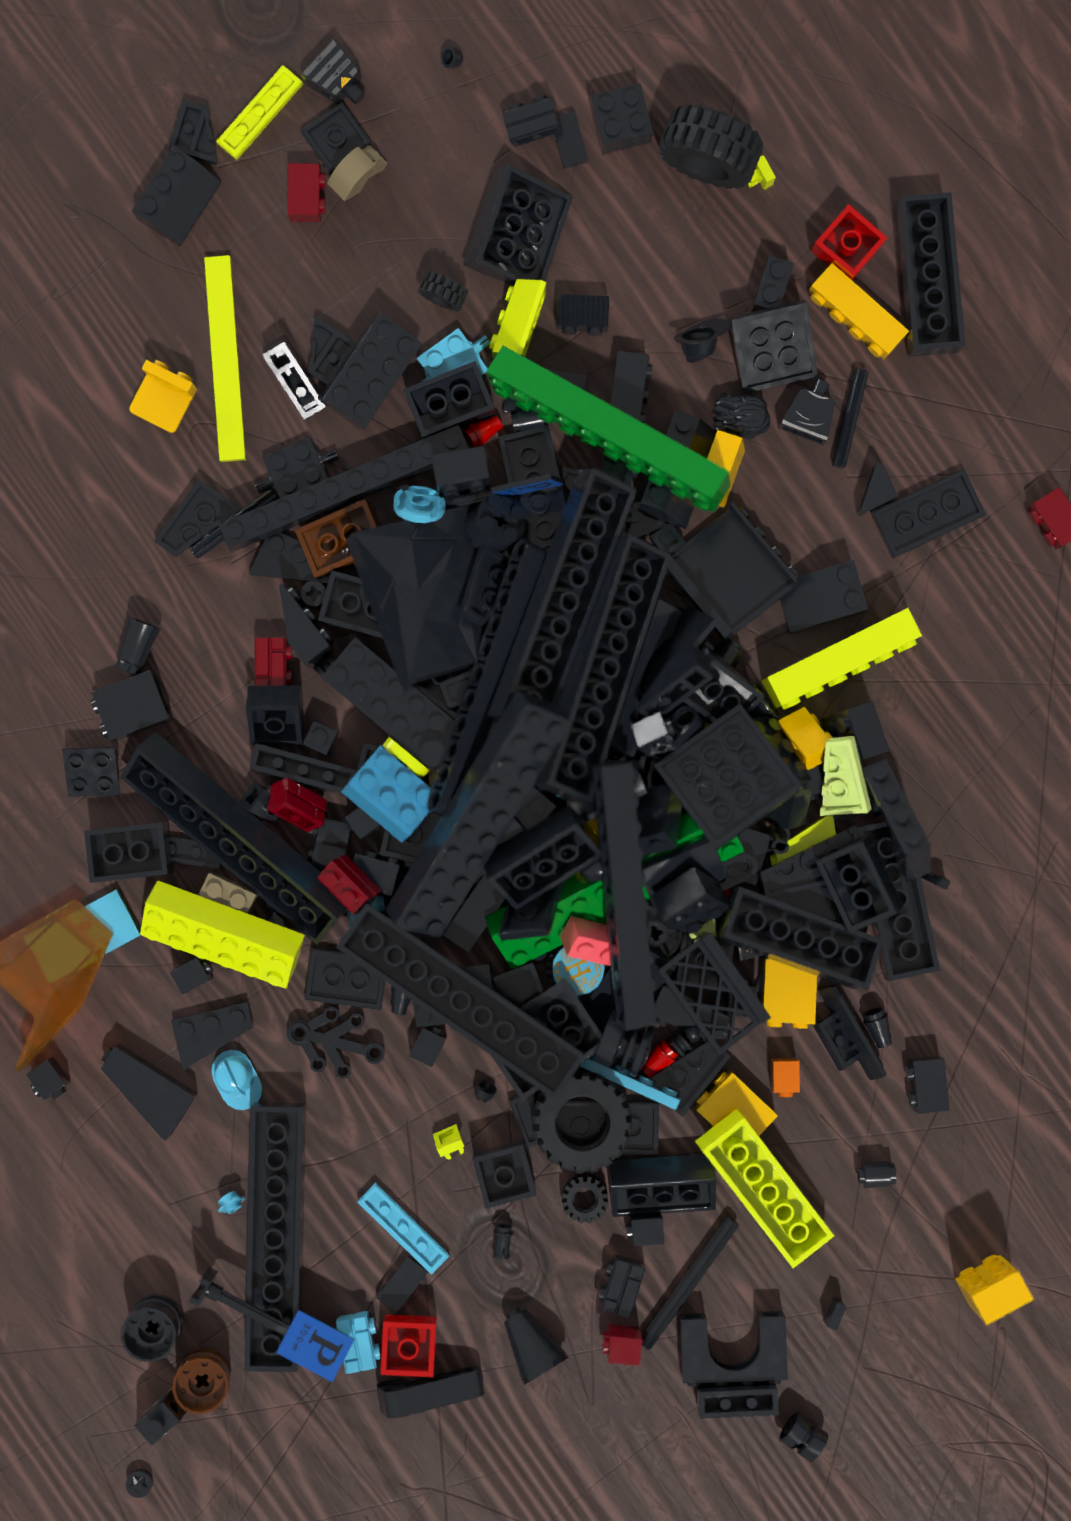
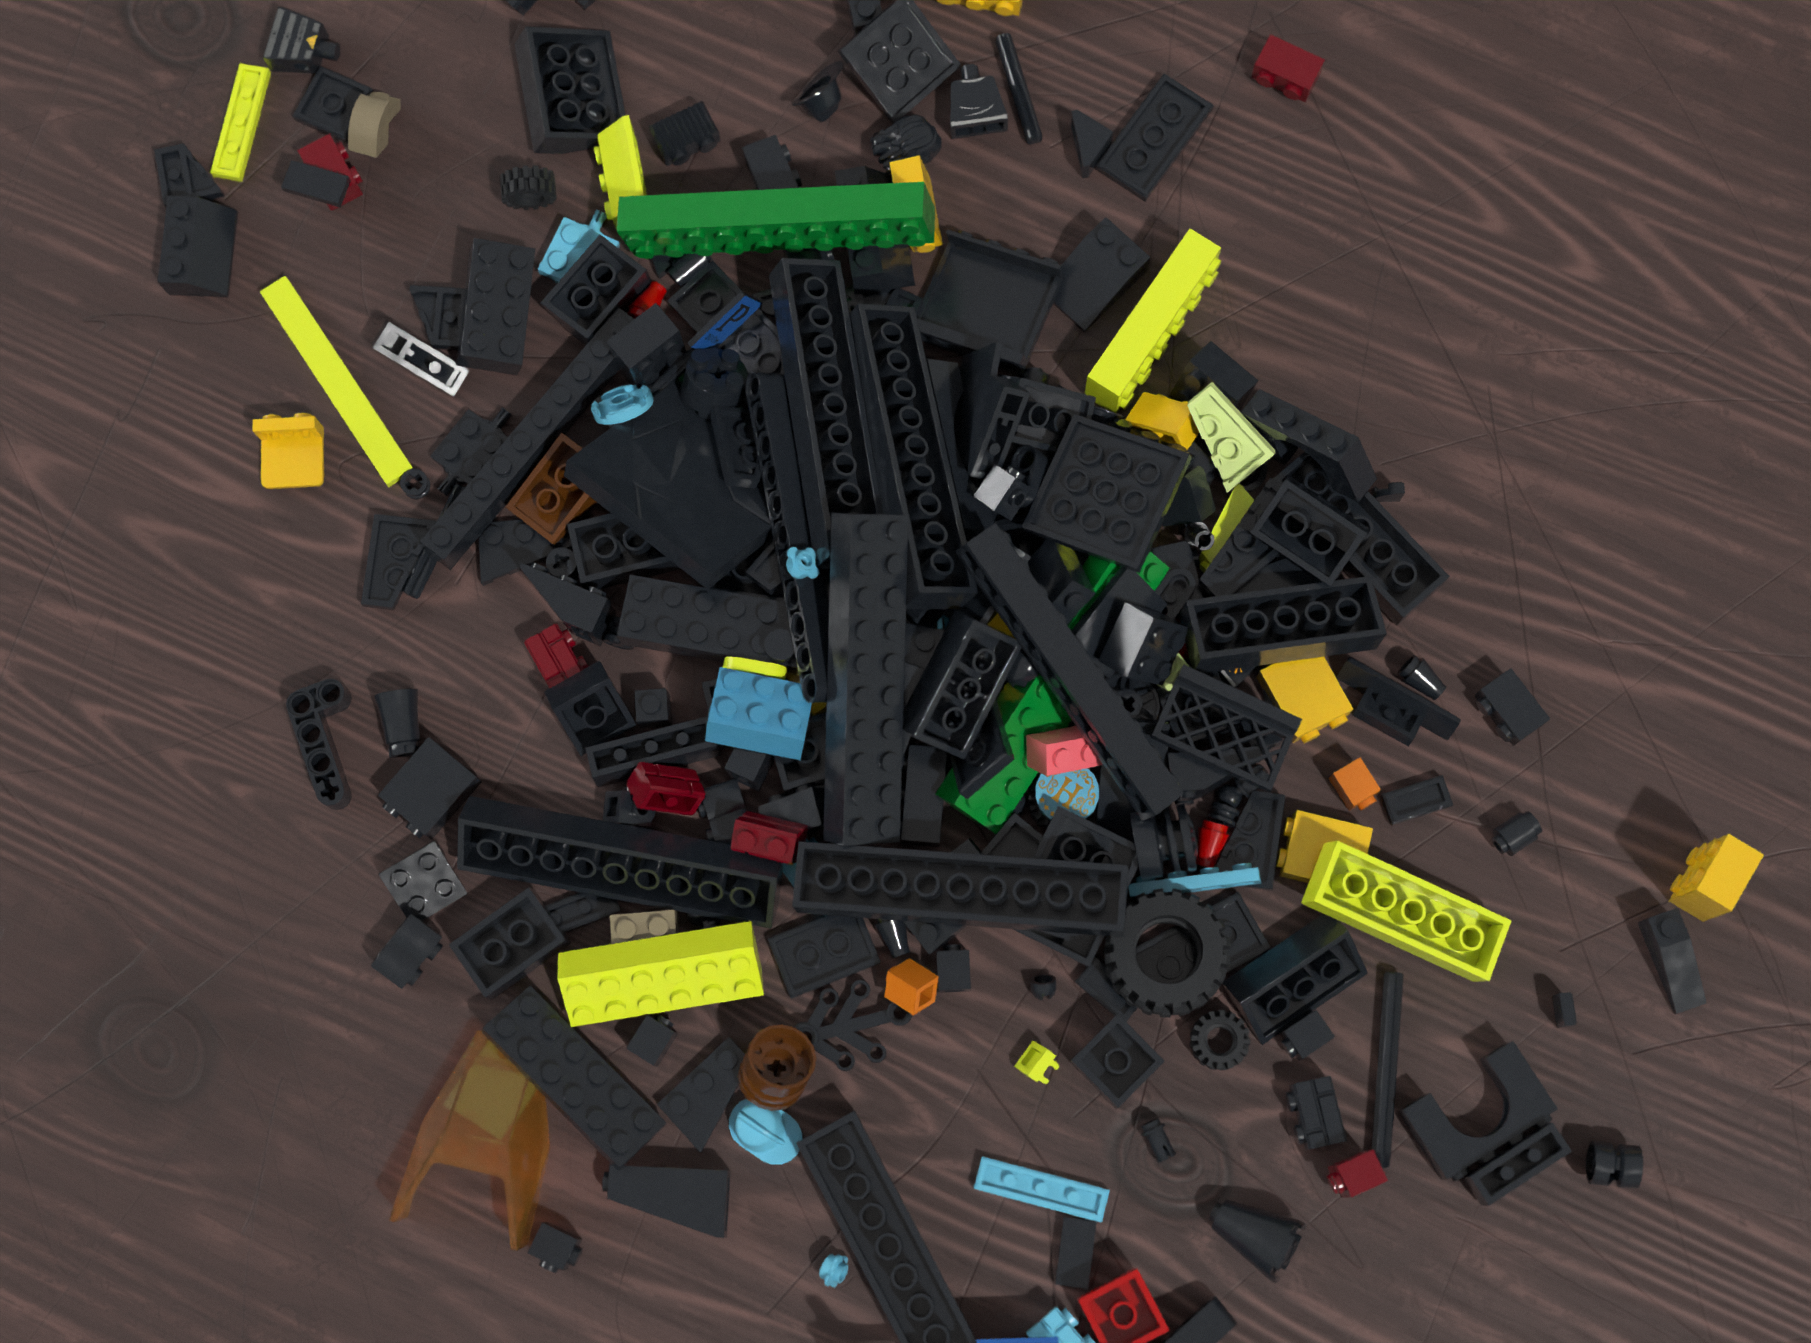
camera: 15 degrees left, 10 degrees down
none -> black tile [281,160,351,208]
none -> black beam [286,679,352,810]
none -> black brick [371,912,443,989]
none -> black bush [400,469,431,500]
none -> black plate [481,986,666,1171]
none -> reddish brown wheel [738,1025,817,1111]
none -> medium azure plate [786,547,819,579]
none -> orange brick [885,958,939,1015]
none -> black tile [1381,775,1453,826]
none -> black slope [1637,908,1707,1014]

